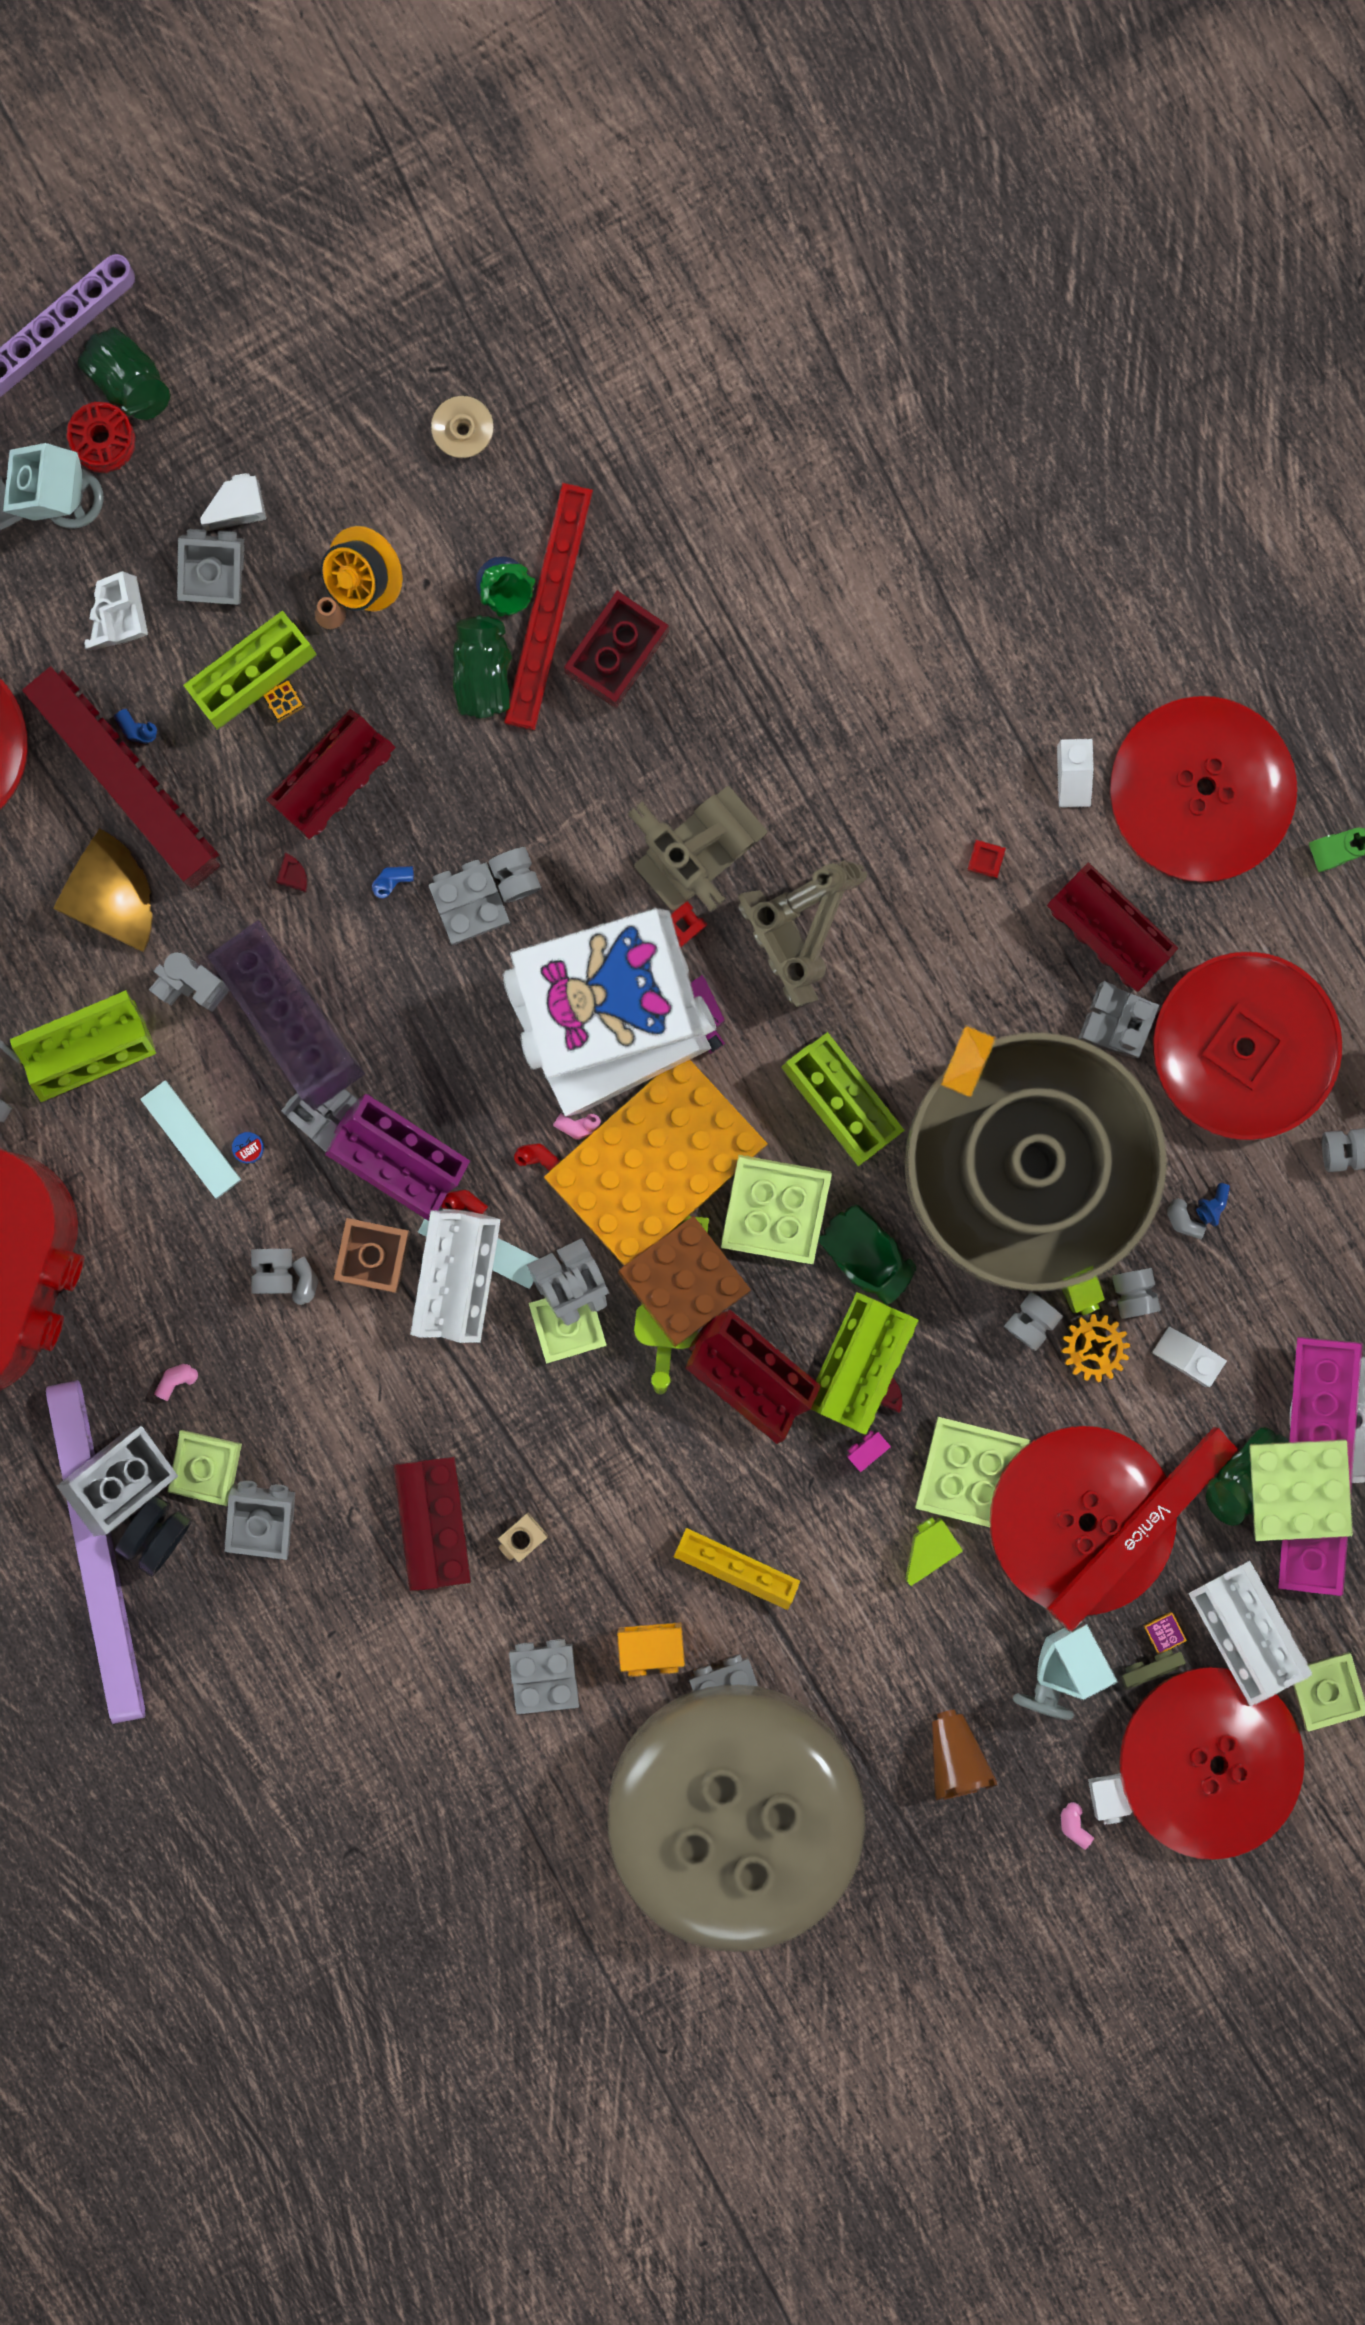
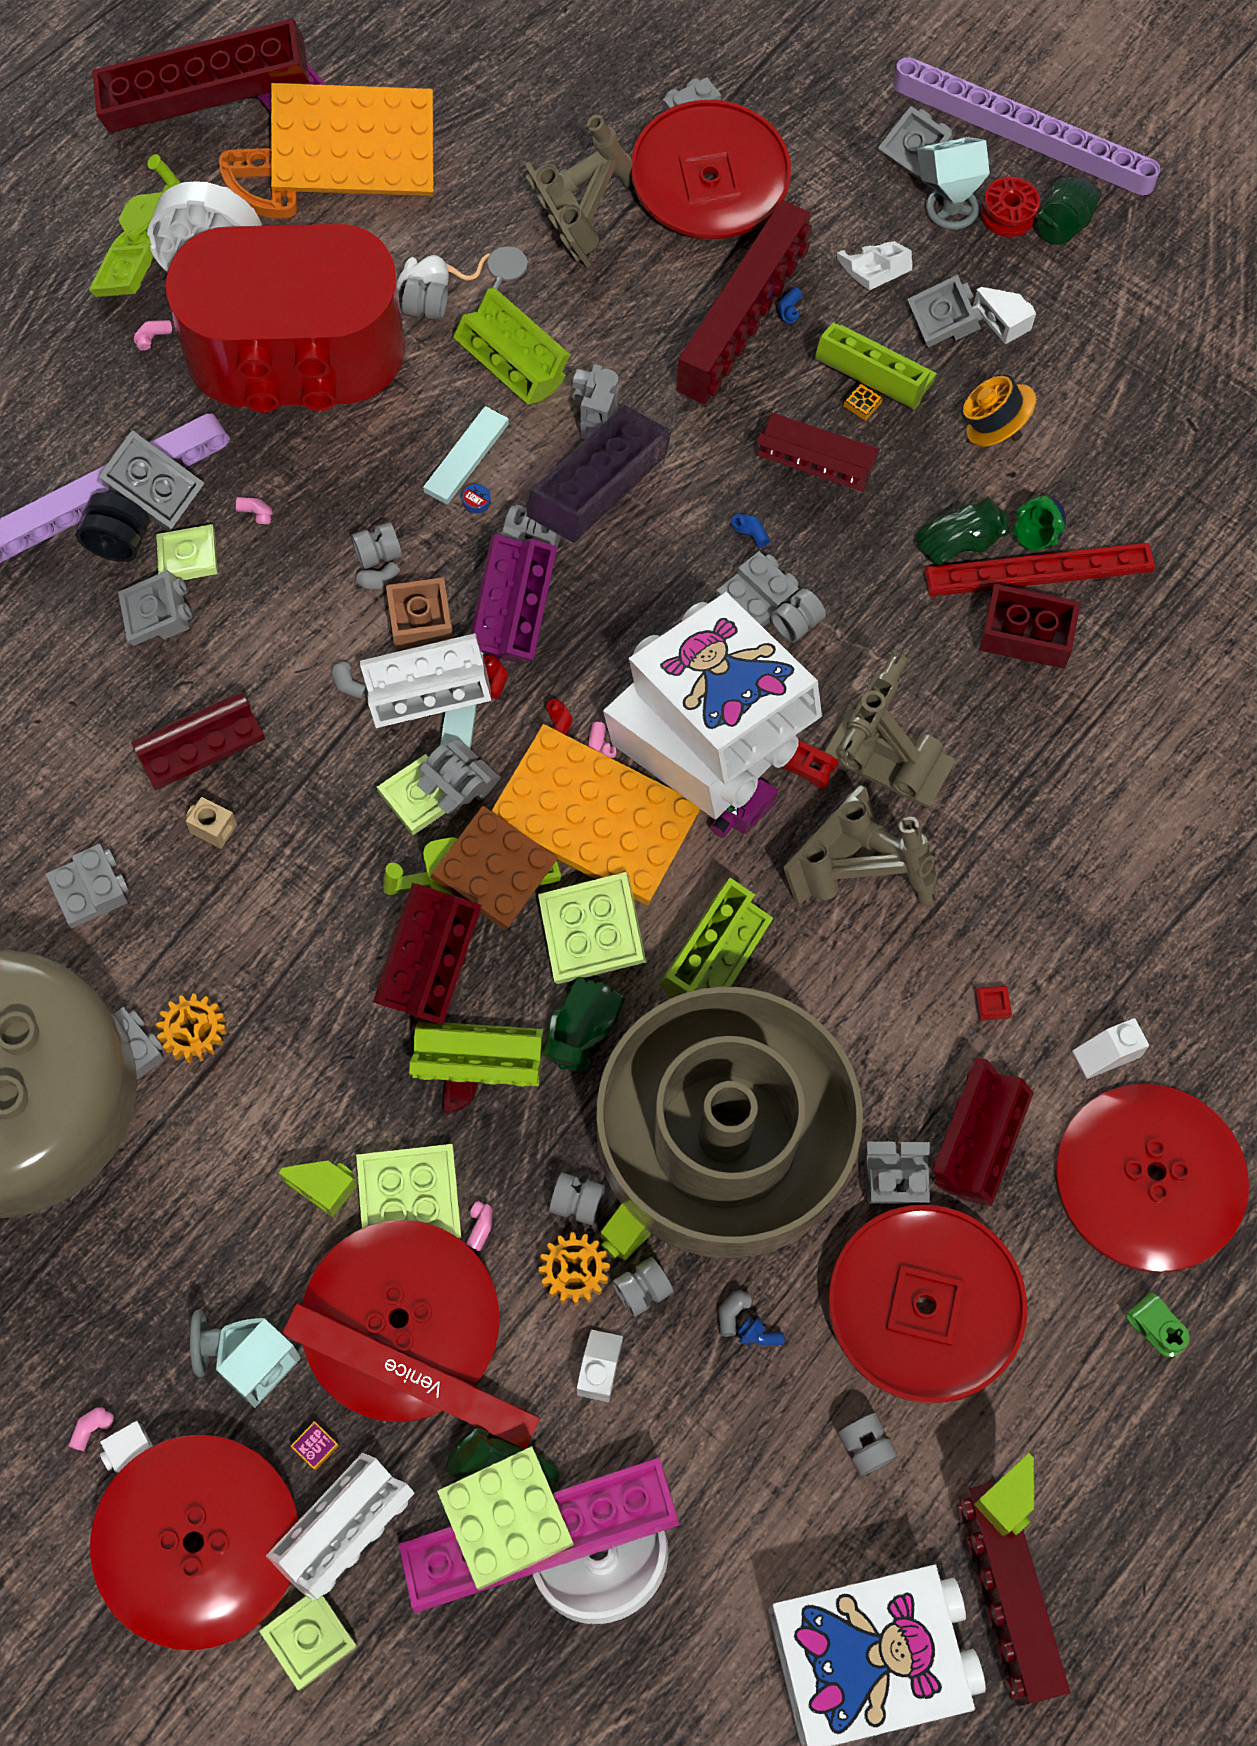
camera: 65 degrees right, 20 degrees down
pearl gold brick [53,828,153,952] -> none
dark red tile [276,853,308,893] -> none
nougat cone [315,597,346,629] -> none
tan dish [431,396,494,458] -> none
light orange brick [618,1622,684,1676] -> none
yellow plate [673,1528,800,1610] -> none
dark pink piece [846,1430,891,1472] -> none
dark orange cone [932,1710,998,1801] -> none
light orange slope [941,1026,995,1098] -> none
olive plate [1121,1650,1186,1690] -> none
none -> light orange gear [156,994,227,1063]
none -> light grey arm [332,662,367,700]
none -> bright pink arm [466,1201,493,1251]

